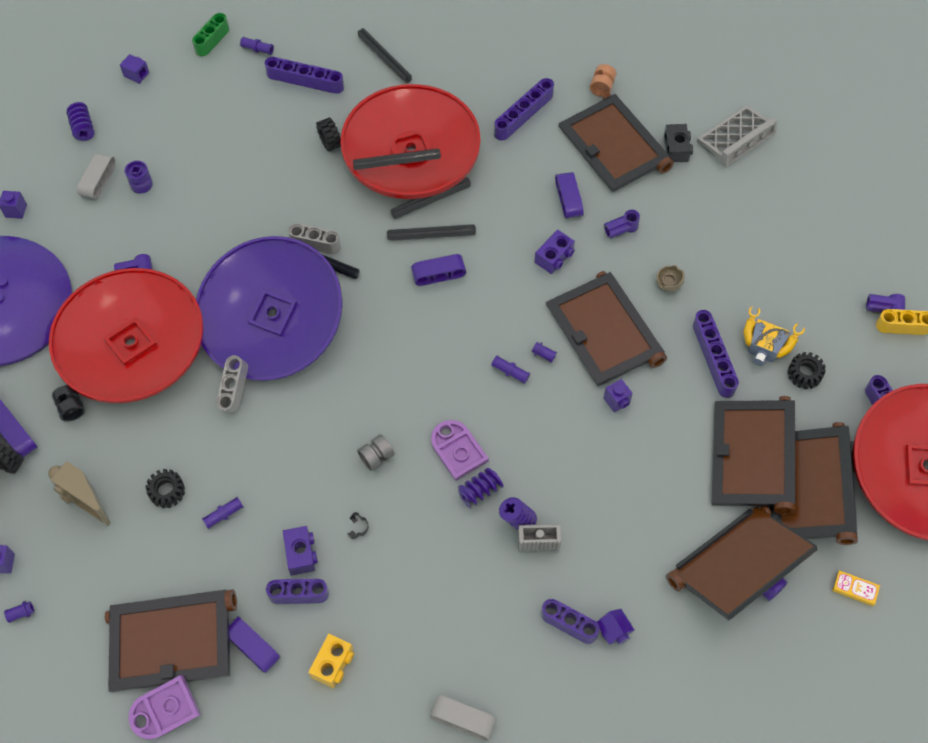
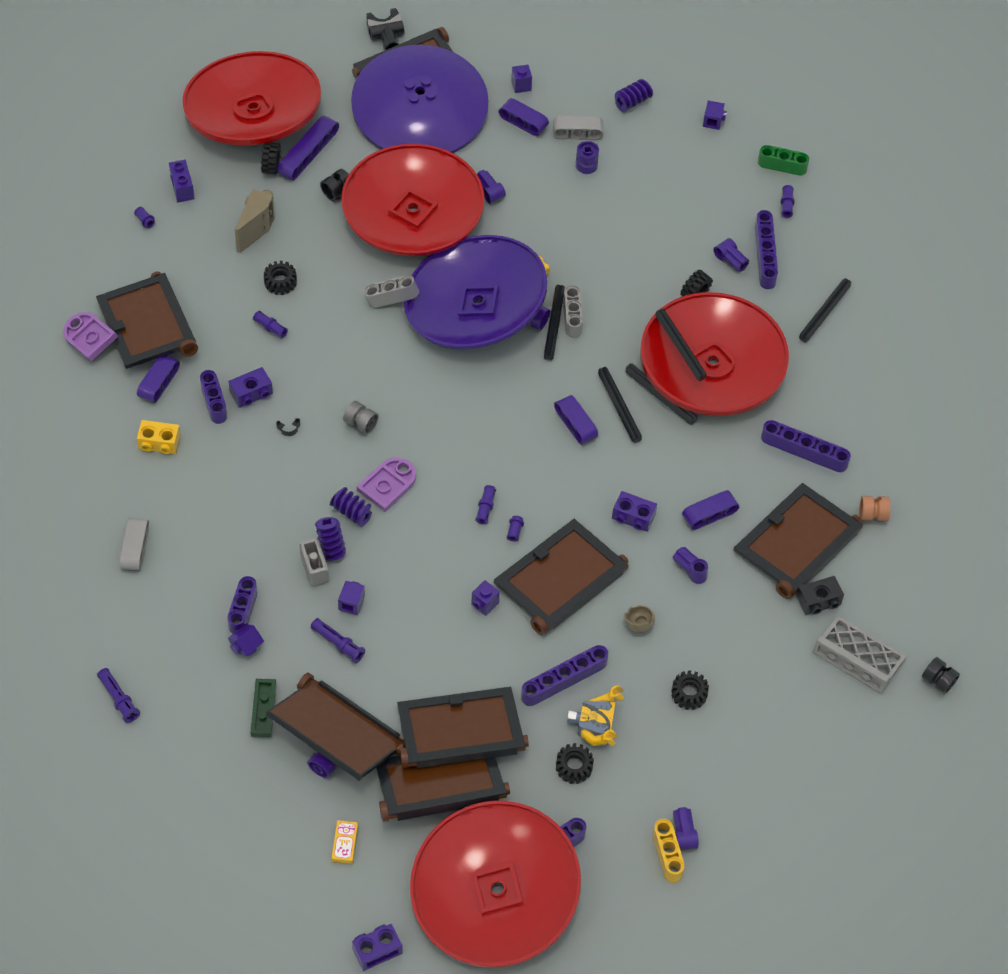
camera: 70 degrees right, 5 degrees down
none -> dark green plate [250,678,276,737]
none -> dark purple pin [310,618,365,663]
none -> dark purple brick [338,581,365,615]
none -> dark purple beam [498,98,549,136]
none -> black tyre [671,670,709,710]
none -> dark purple piece [713,238,749,272]
none -> black wheel [922,657,960,694]

